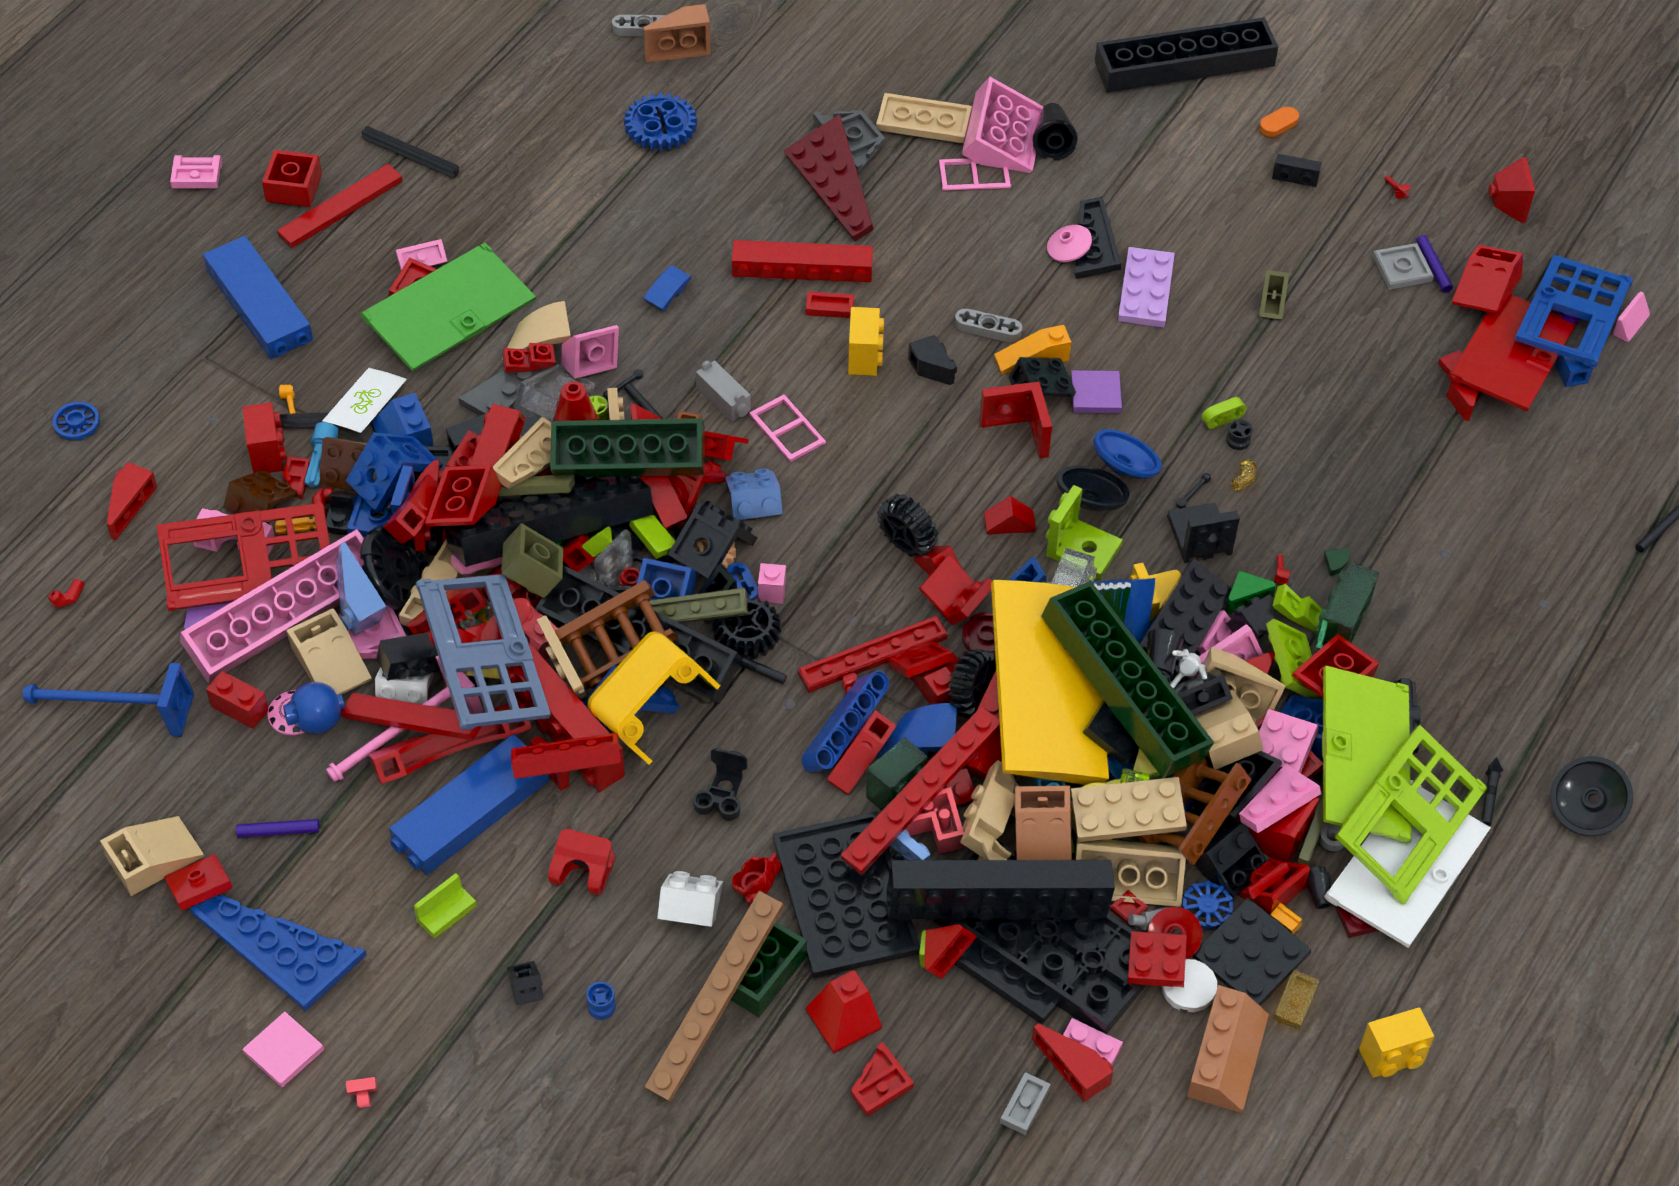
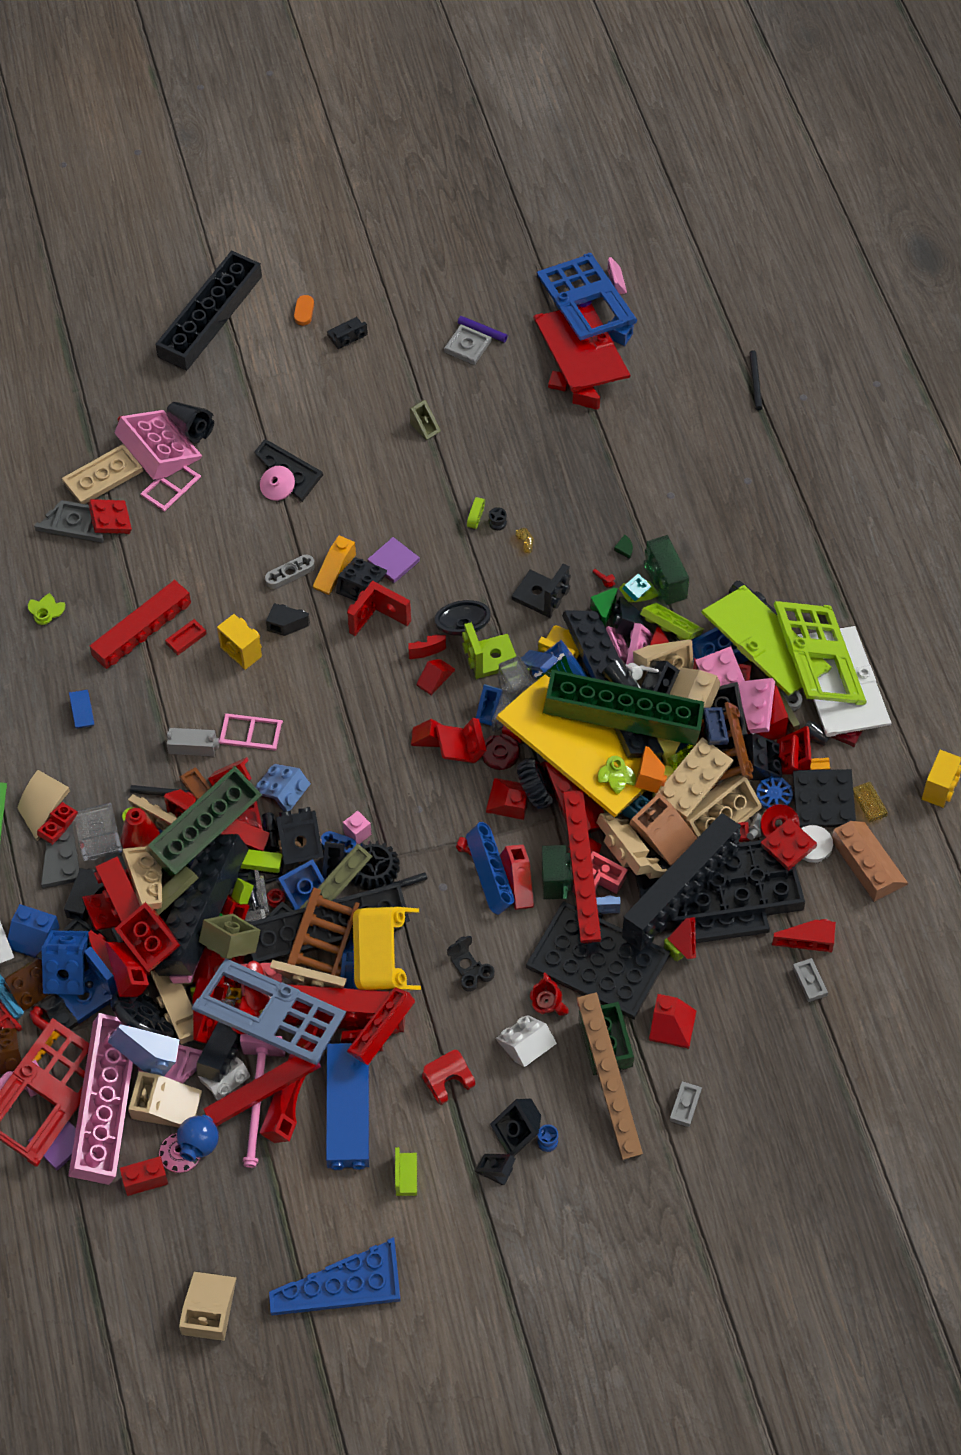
camera: 45 degrees left, 5 degrees up
blue tile [23,663,195,737] -> none
red plate [164,854,233,911] -> none
dark purple piece [236,819,319,838] -> none
bright pink tile [242,1012,324,1088] -> none
coral tile [346,1077,378,1108] -> none
bright pink slope [561,325,619,379] -> none
black hinge [603,369,643,400] -> none
dark red wing [784,114,874,241] -> none
red tile [798,616,948,693] -> none
red wing [851,1042,914,1117] -> none
blue slope [876,703,957,761] -> none
black gear [877,494,939,557] -> none
red plate [887,641,955,678] -> none
bright pink plate [1063,1018,1123,1066] -> none
blue dish [1093,429,1162,479] -> none
lavender plate [1118,247,1175,328] -> none
black hinge [1176,473,1211,509] -> none
red slope [1292,634,1379,698] -> none
red hand [1384,175,1411,199] -> none
red slope [1452,244,1523,313] -> none
black piece [1481,757,1503,826] -> none
red slope [1488,158,1535,223] -> none
black dish [1551,756,1633,836] -> none
none -> lime plate [28,593,66,625]
none -> red plate [88,499,132,534]
none -> red slope [408,634,446,659]
none -> black slope [490,1098,541,1157]
none -> blue tile [516,650,558,673]
none -> lime plate [598,756,636,794]
none -> bracket [622,574,651,602]
none -> orange slope [635,746,667,793]
none -> light grey plate [670,1081,702,1127]
none -> dark blue plate [703,707,729,745]

